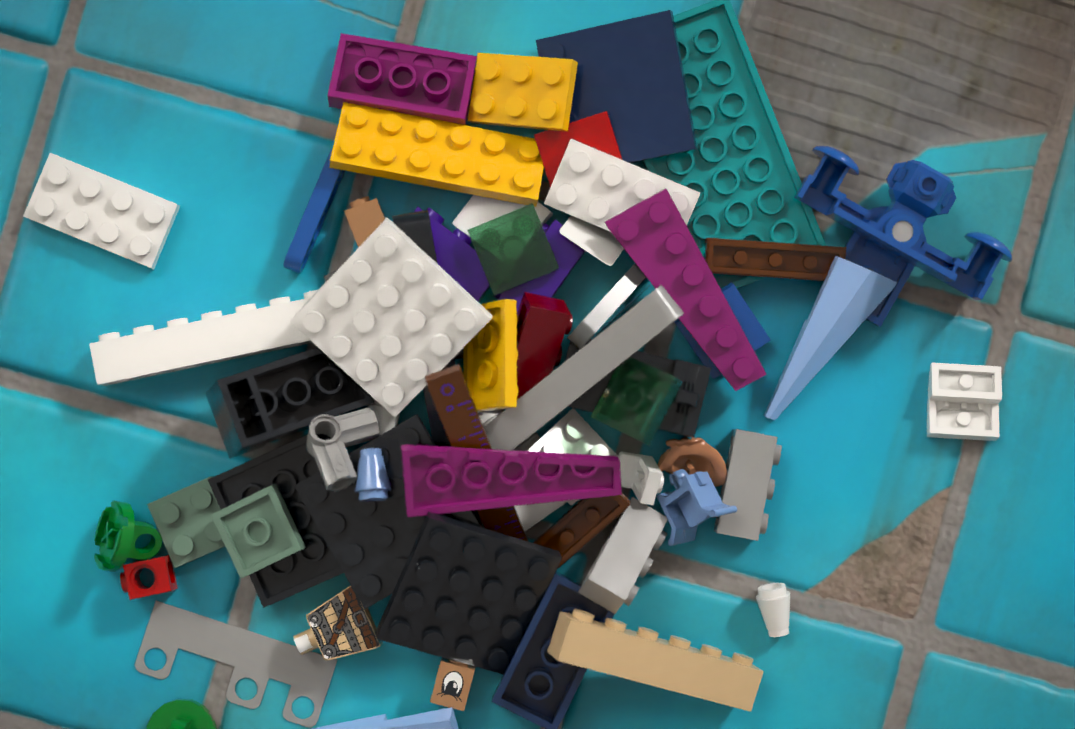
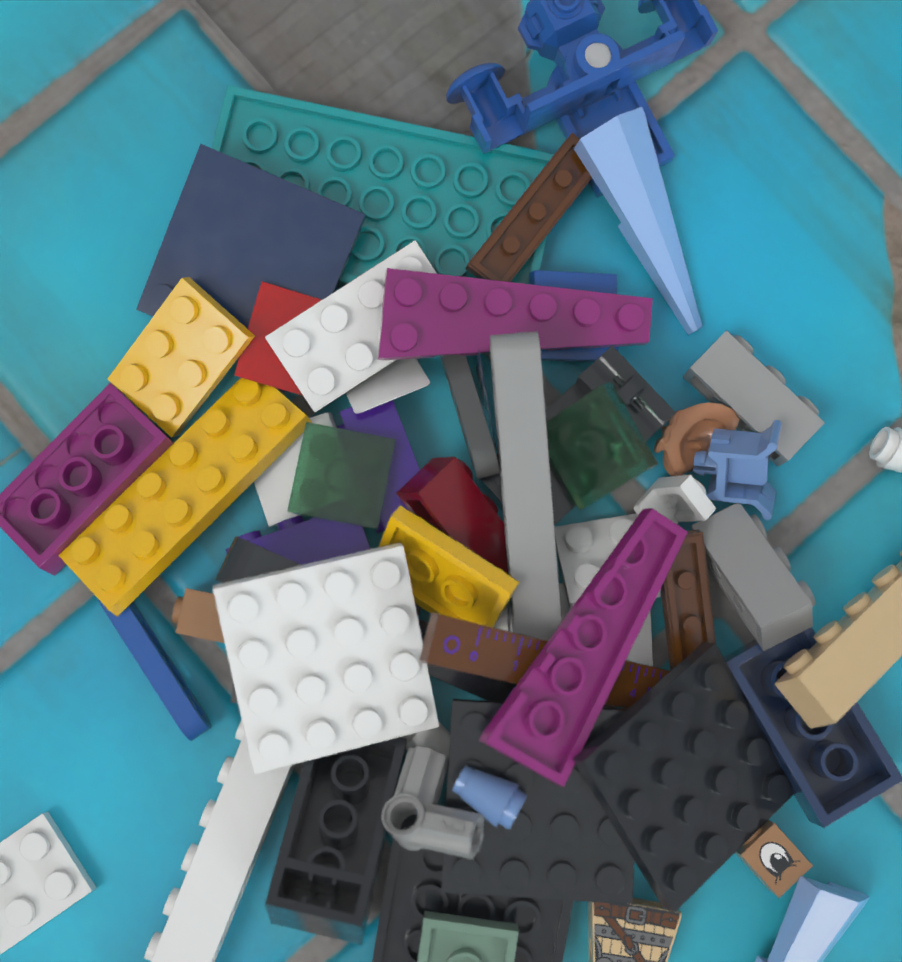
camera: 60 degrees left, 5 degrees down
white slope [927,363,1002,441] -> none

